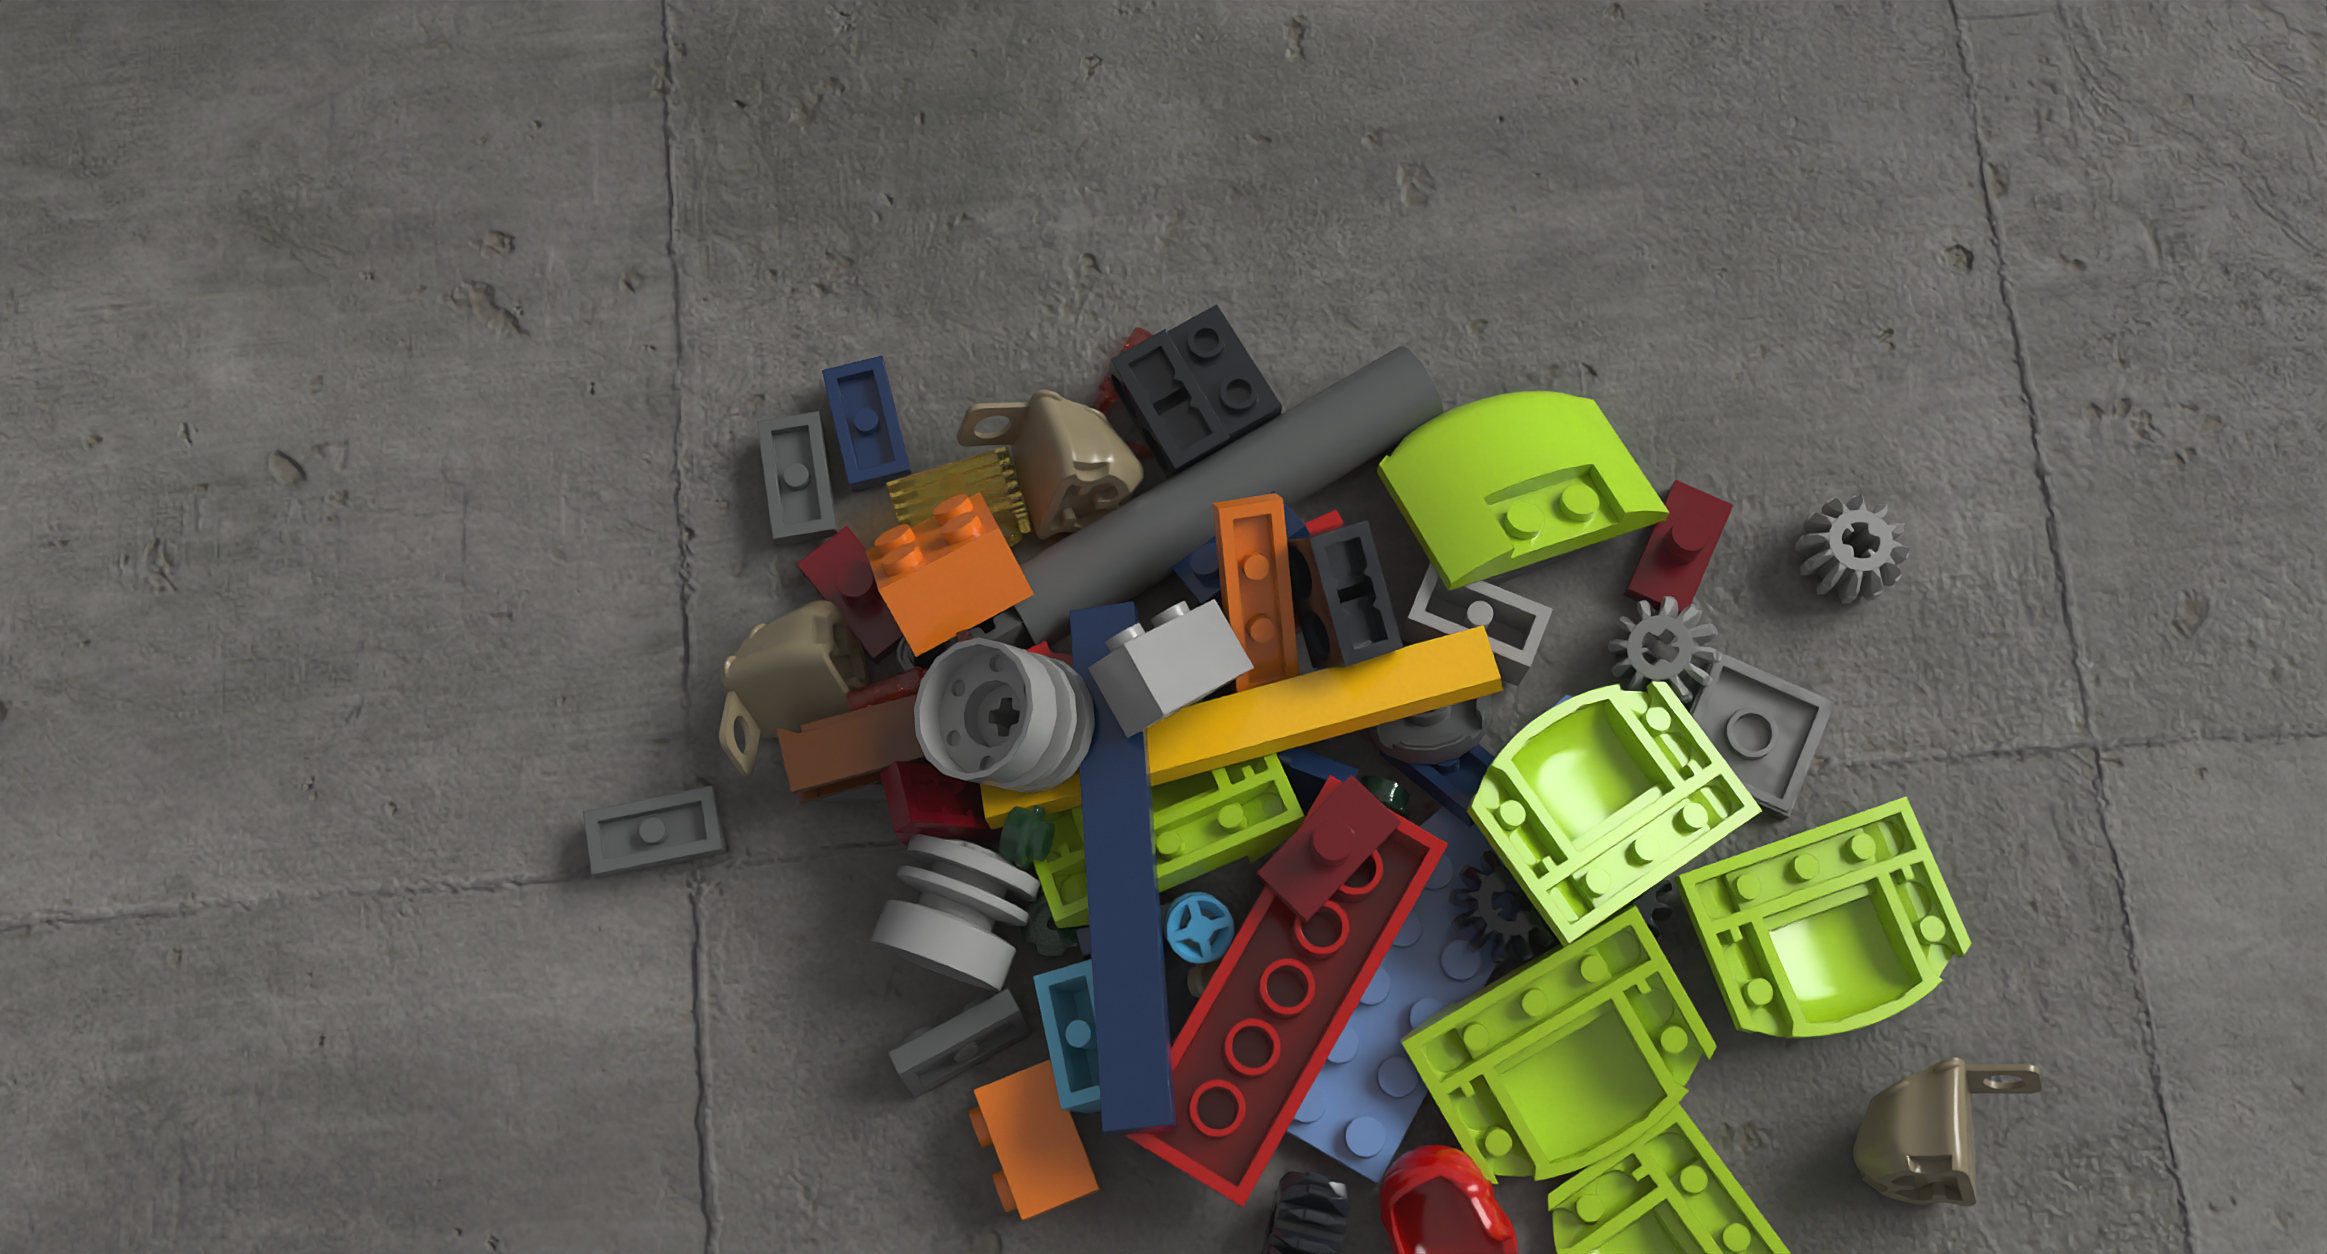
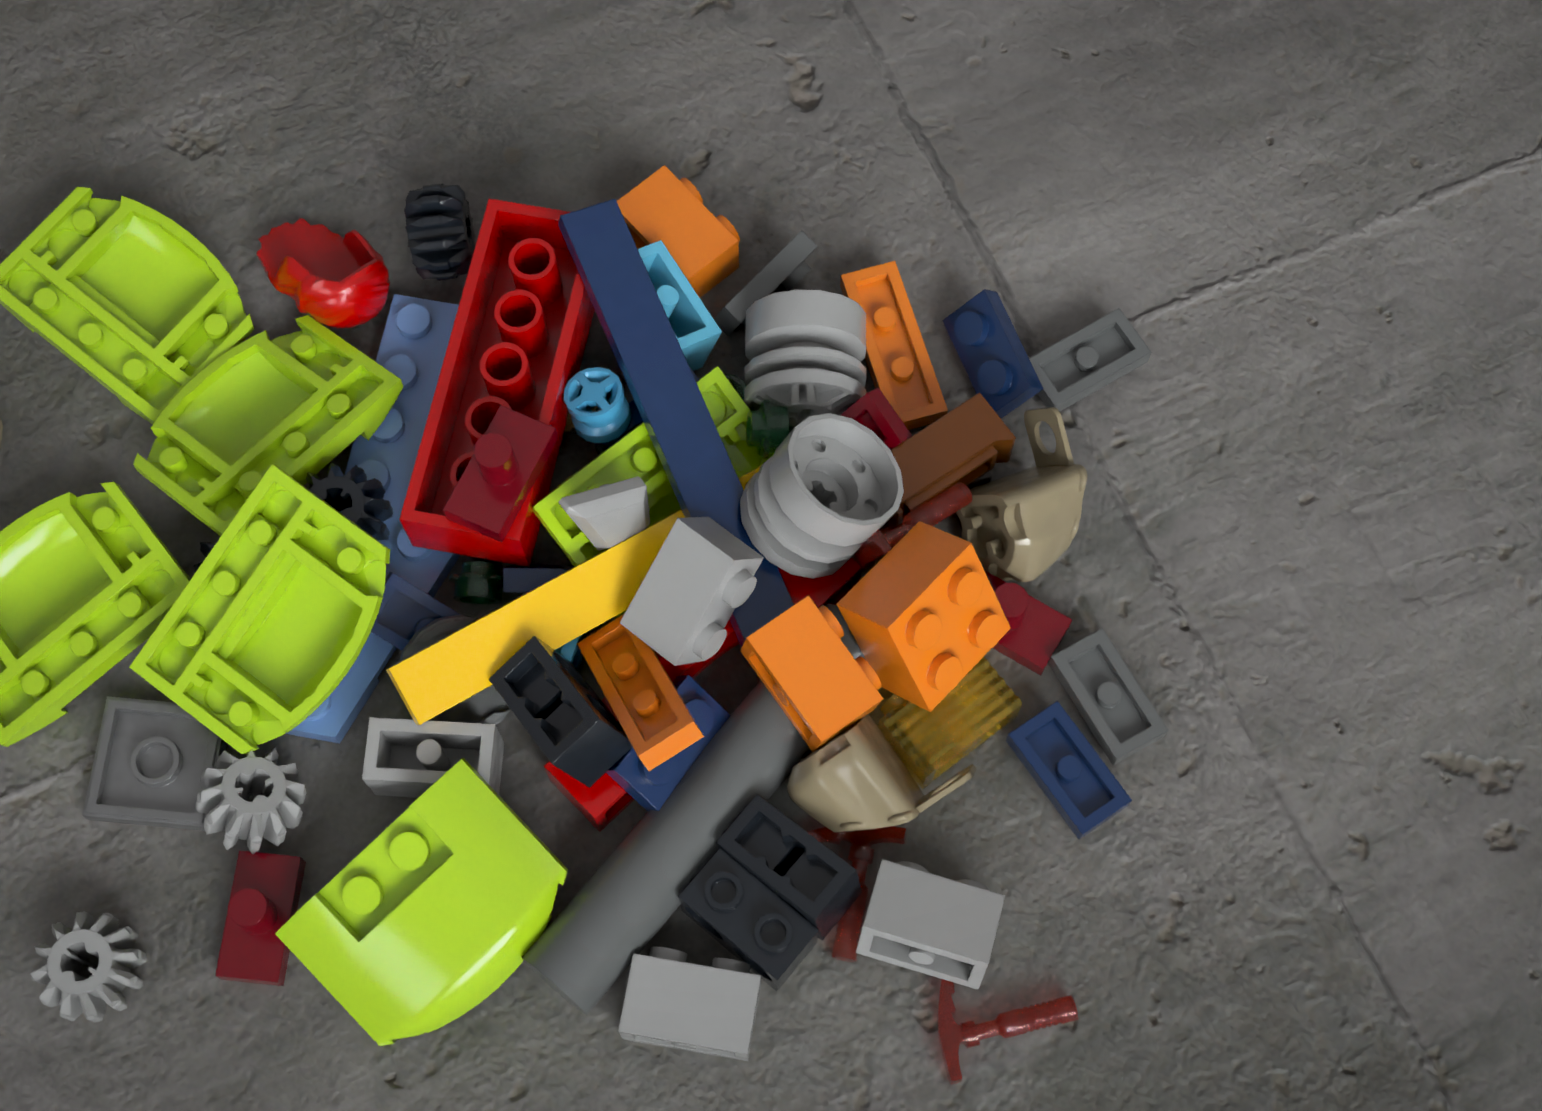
camera: 160 degrees right, 5 degrees down
none -> light grey piece [559,476,650,551]
none -> light grey brick [618,947,761,1061]
none -> orange brick [740,595,883,753]
none -> orange plate [840,261,948,430]
none -> light grey brick [856,859,1005,990]
none -> clear red piece [937,979,1078,1085]
none -> dark blue plate [942,289,1043,418]

